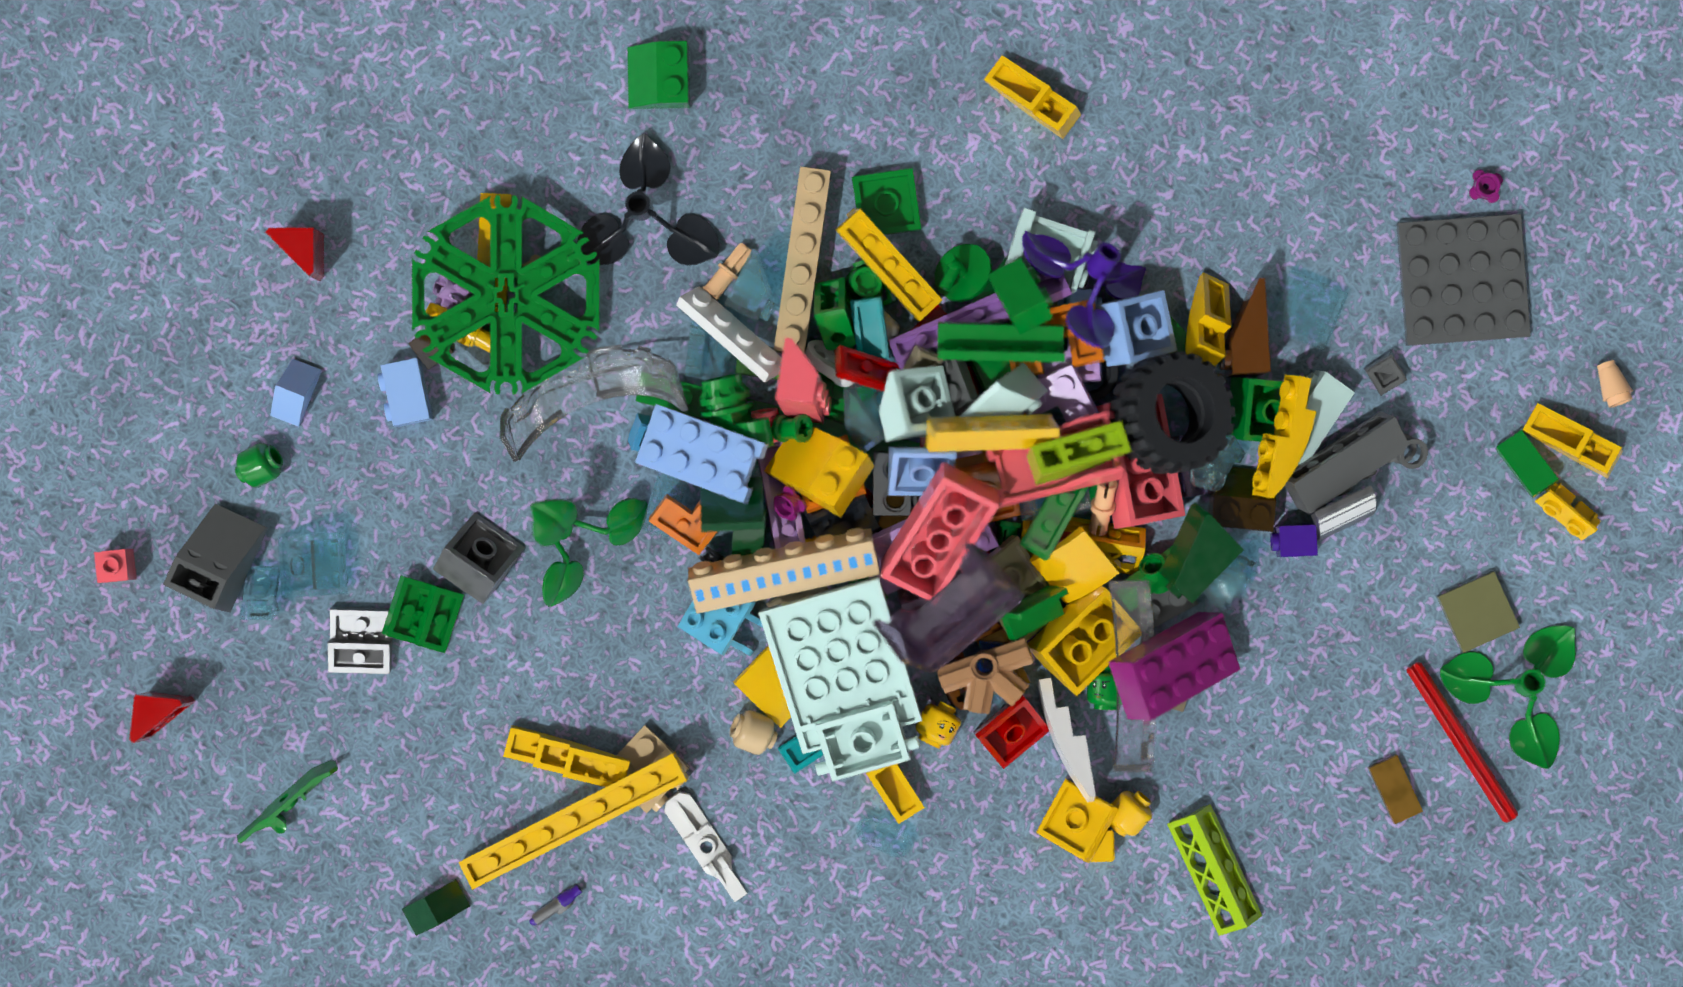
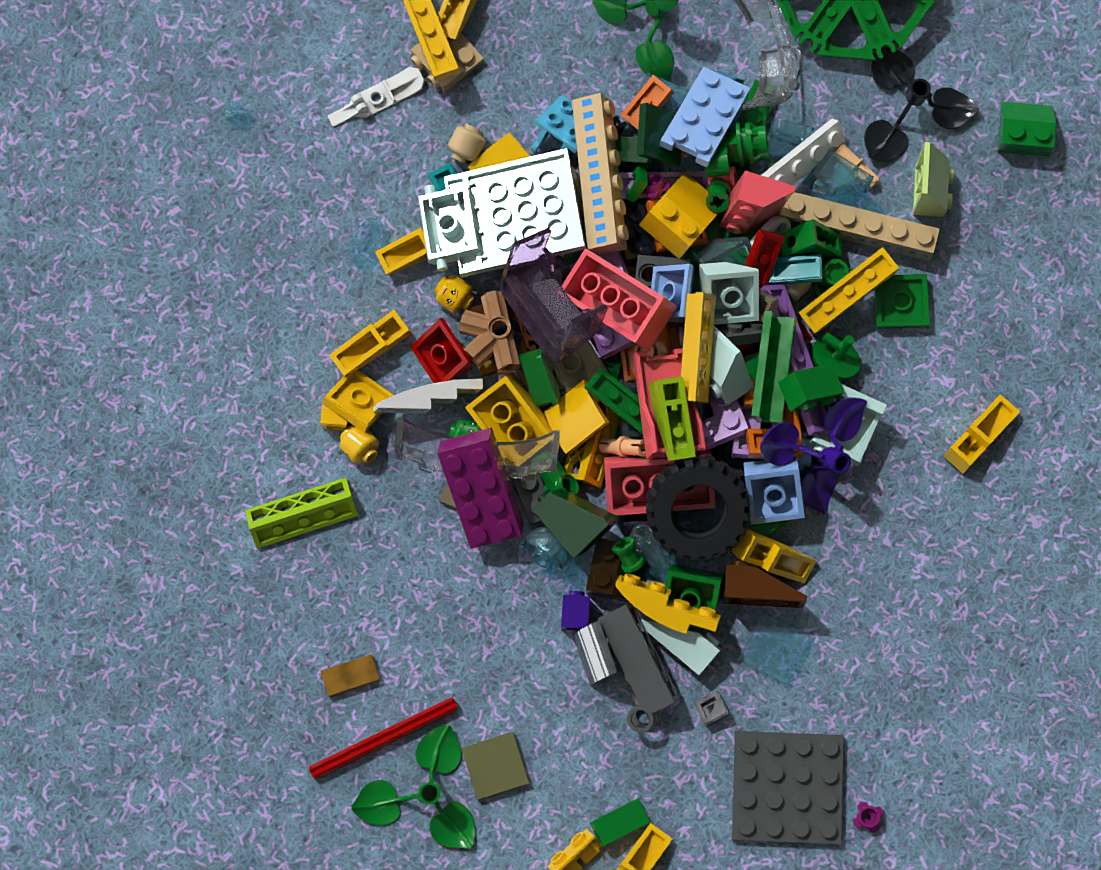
camera: 95 degrees right, 10 degrees down
none -> yellow slope [329,309,412,376]
none -> green bush [612,537,645,573]
none -> green tile [626,165,648,202]
none -> yellowish green slope [913,142,954,217]

